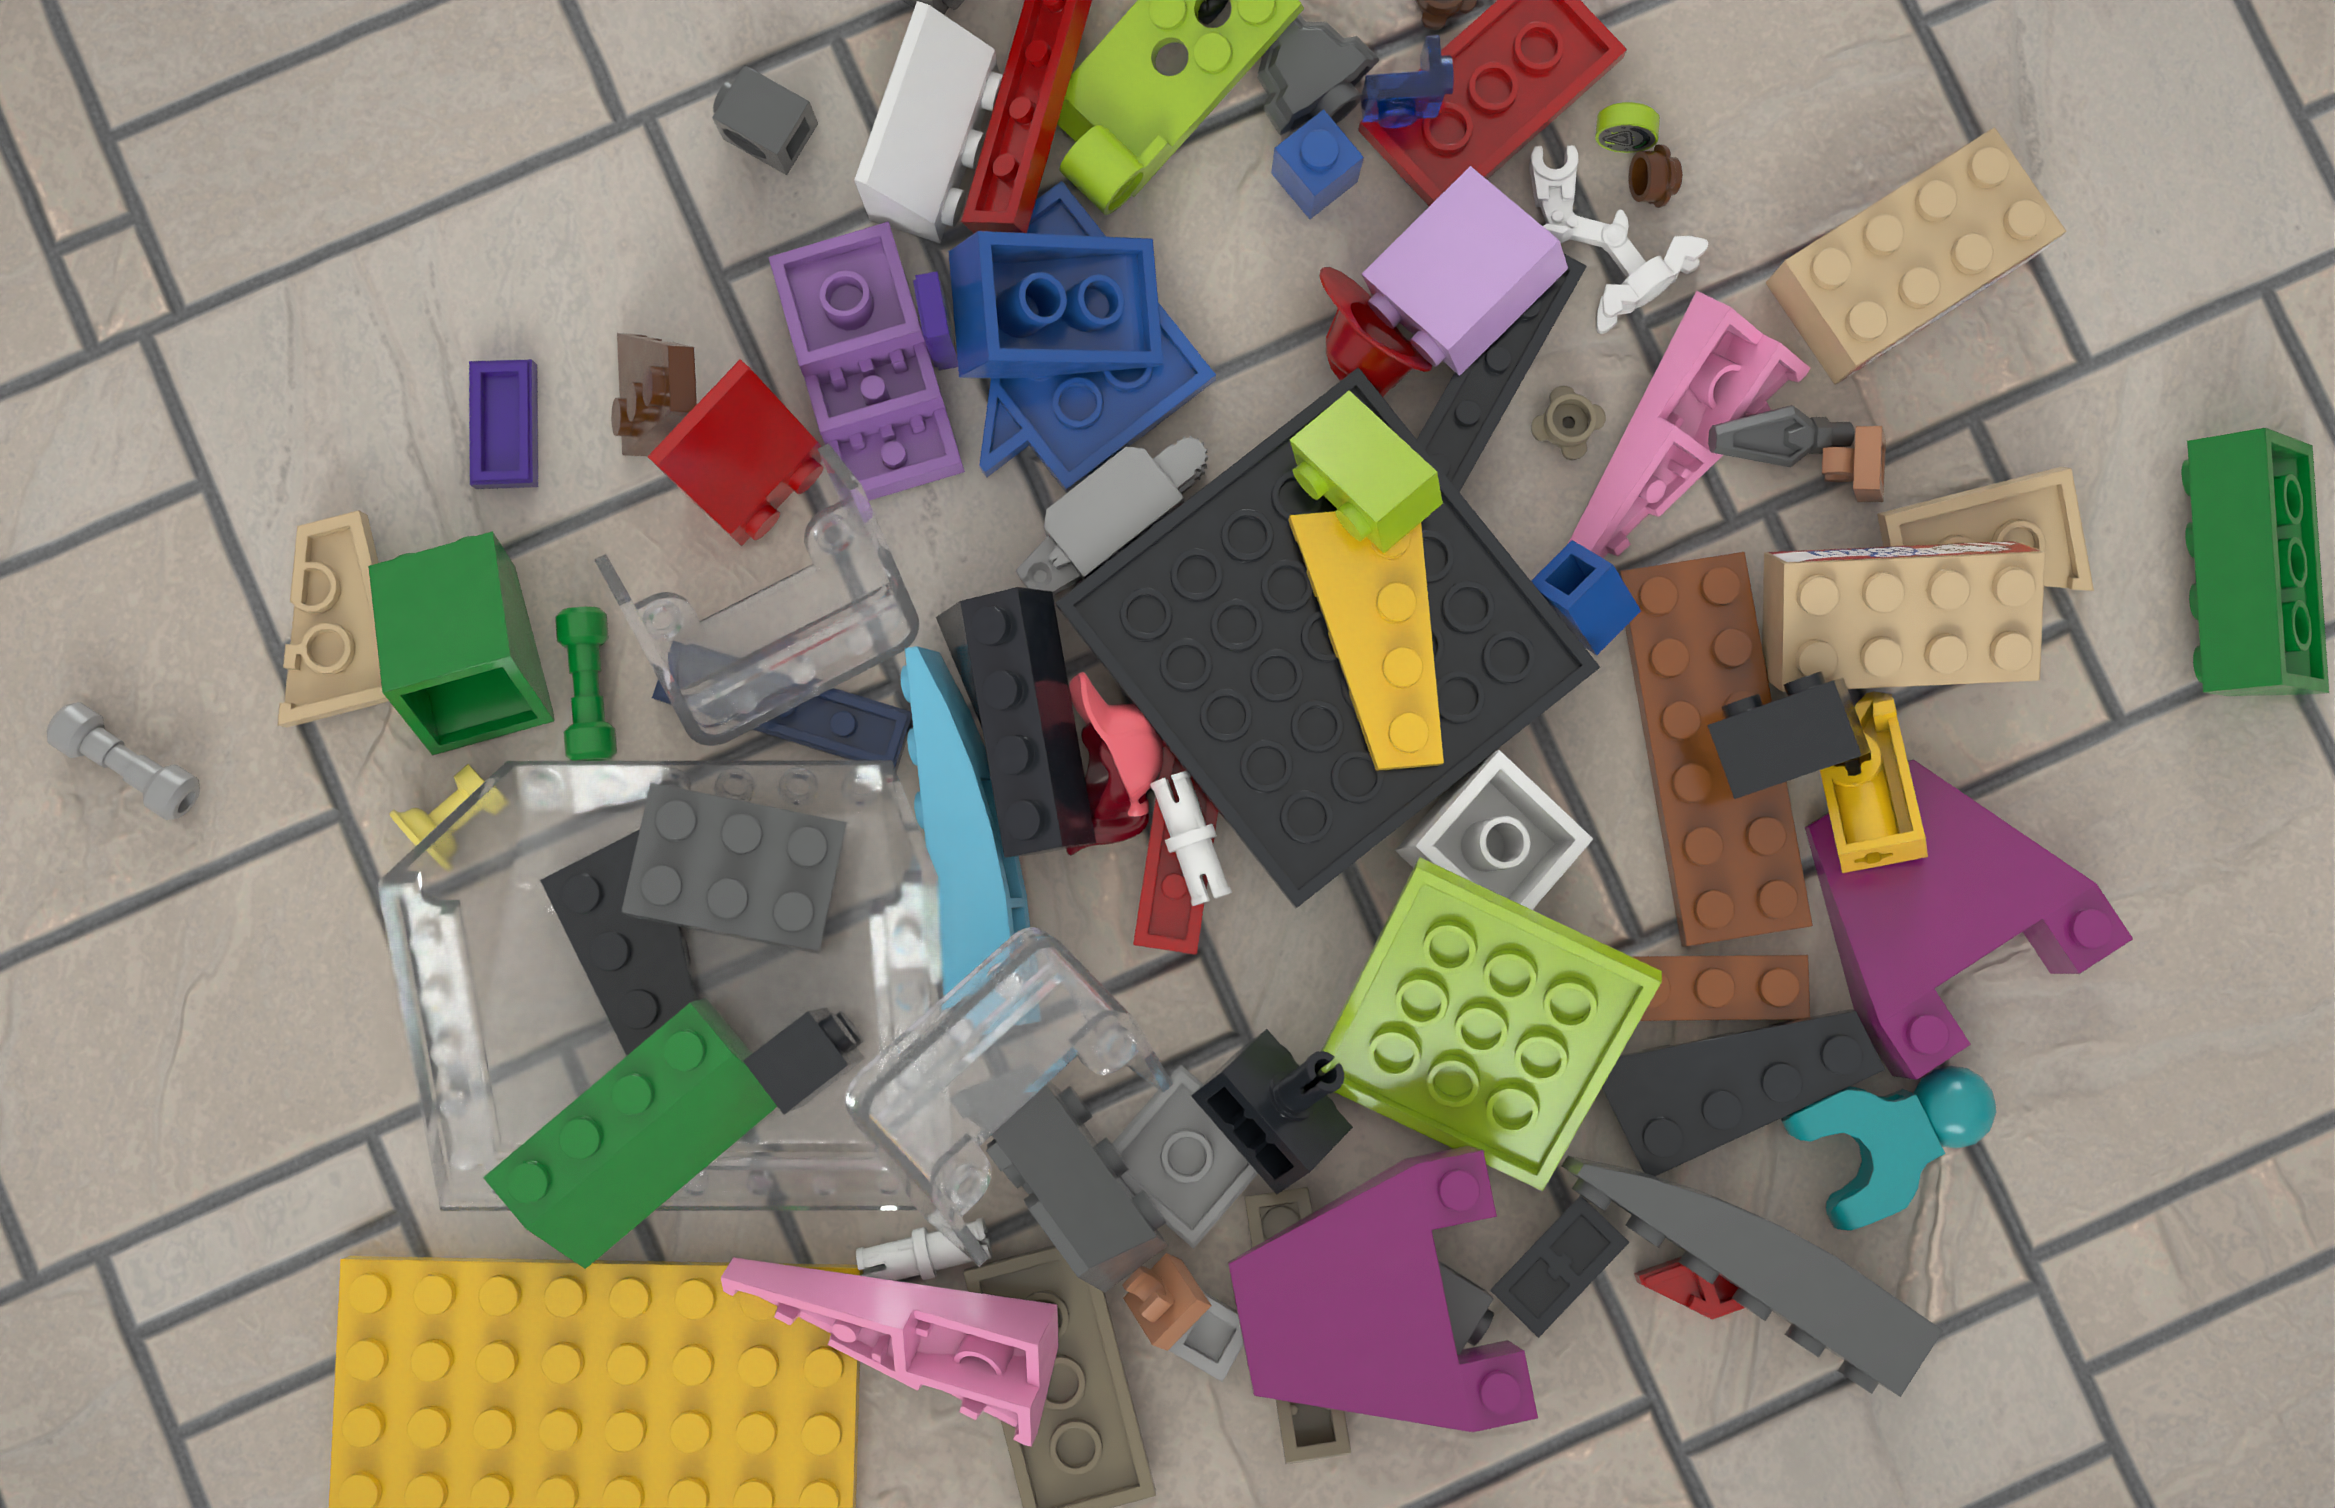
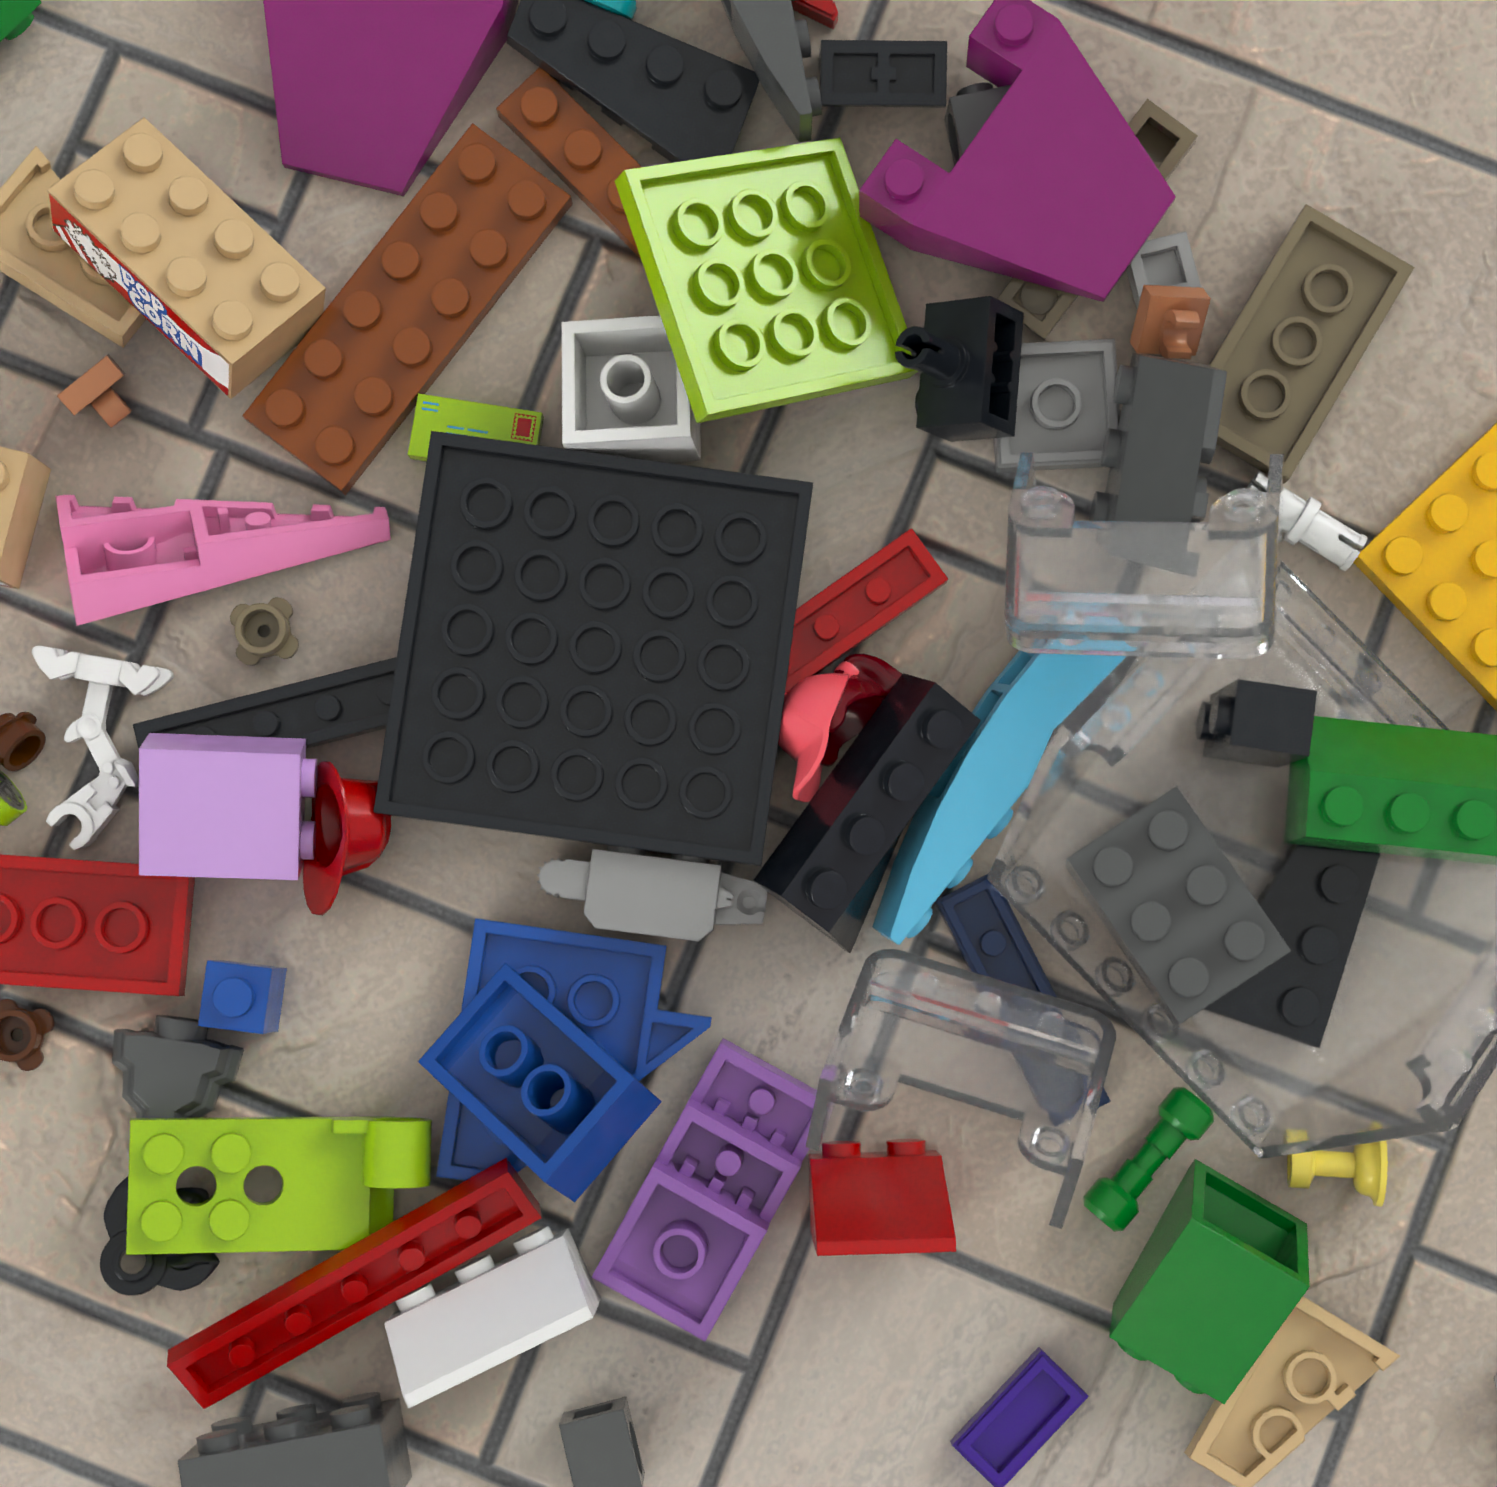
camera: 135 degrees left, 0 degrees up
reddish brown wing [611,333,697,456] -> none
bright pink wedge [721,1257,1058,1447] -> none
dark purple tile [913,271,958,371] -> none
white pin [1150,771,1232,907] -> none
yellow wing [1288,511,1444,771] -> none
lime brick [1290,391,1443,553] -> none
clear blue bracket [1361,35,1454,128] -> none
blue brick [1531,540,1641,655] -> none
black brick [1707,671,1871,799] -> none
dark grey piece [1708,405,1854,467] -> none
yellow piece [1820,691,1928,873] -> none
none -> lime tile [408,393,544,462]

